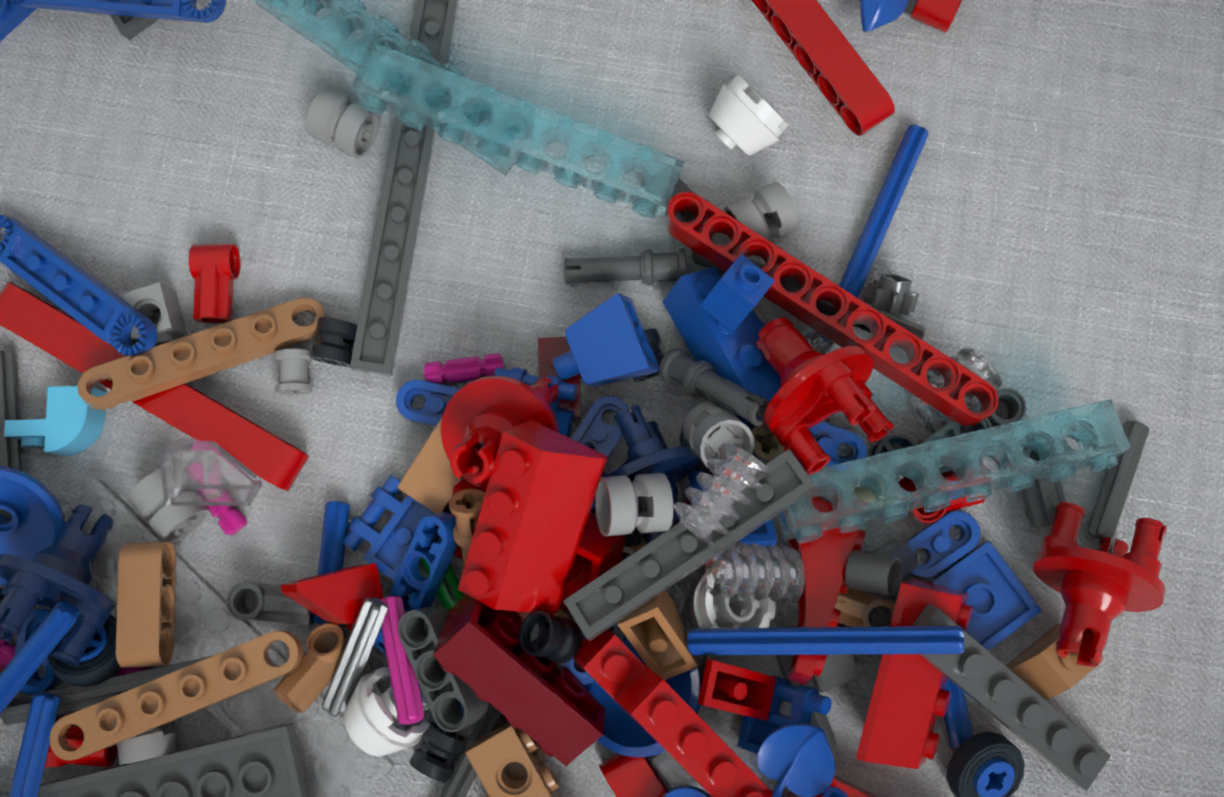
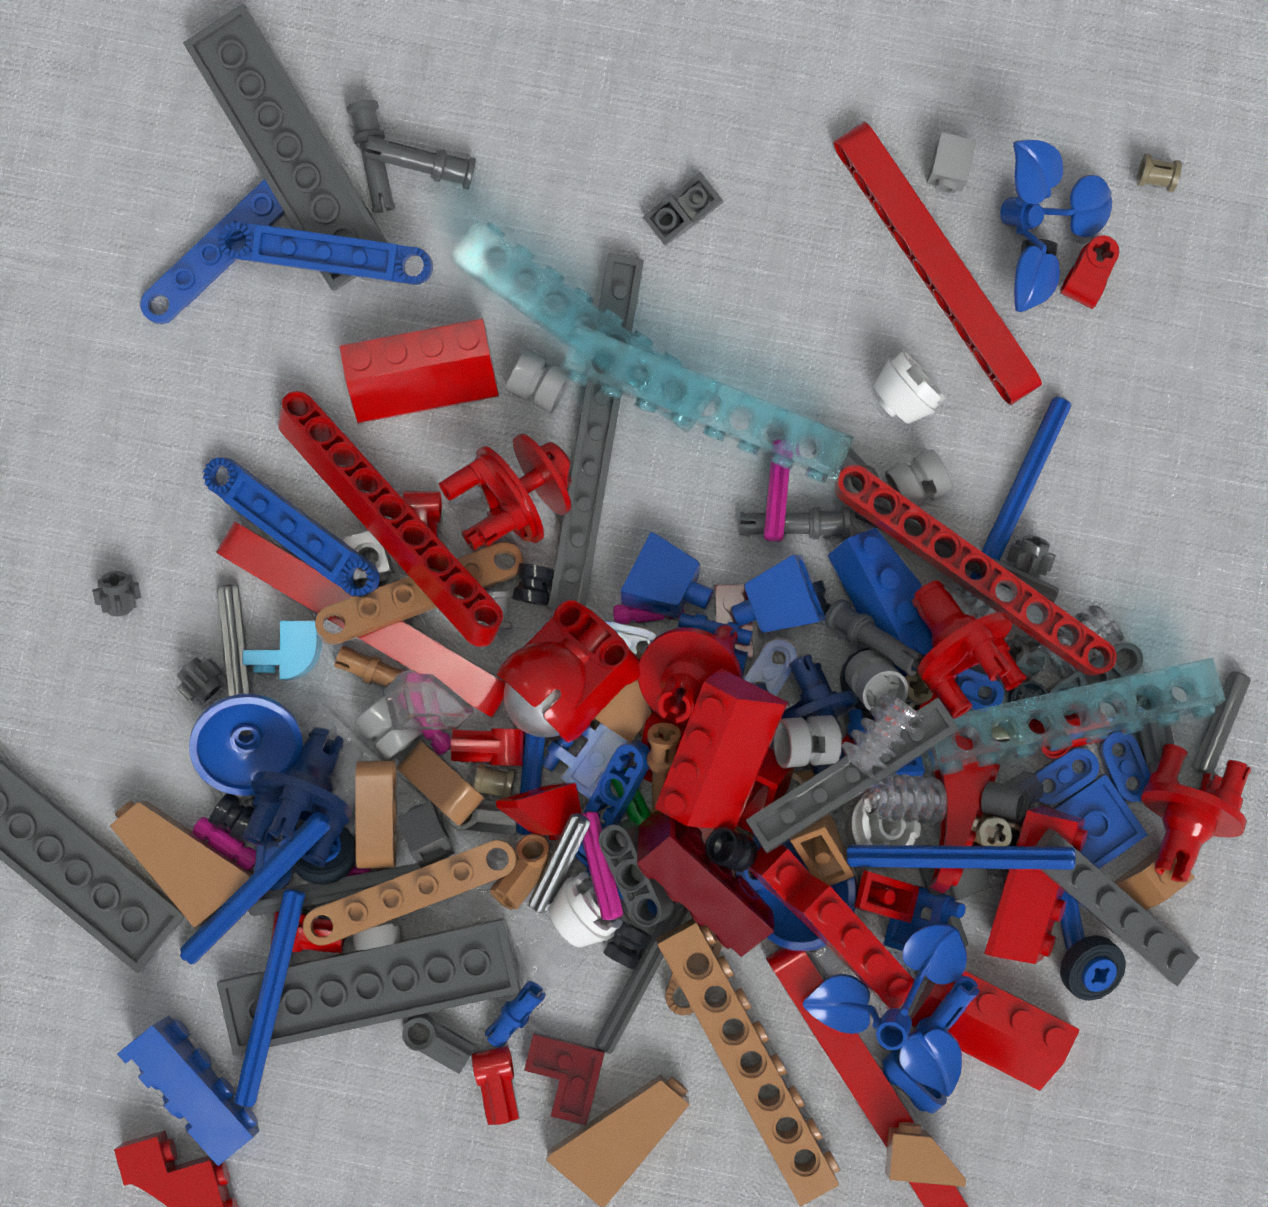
camera: 10 degrees left, 5 degrees up
blue brick [699,253,775,332] -> none
none -> red beam [278,391,503,647]
none -> medium nougat pin [334,646,410,695]
none -> red slope [339,318,499,424]
none -> medium nougat beam [396,740,484,826]
none -> dark grey brick [397,802,455,868]
none -> red piece [439,433,572,551]
none -> red piece [451,728,524,766]
none -> dark tan bush [474,763,516,798]
none -> red piece [497,600,641,743]
none -> blue torso [621,532,714,618]
none -> dark pink axle [764,440,792,542]
none -> dark tan bush [976,816,1012,846]
none -> dark grey gear [1006,634,1047,681]
none -> blue plate [1099,731,1151,802]

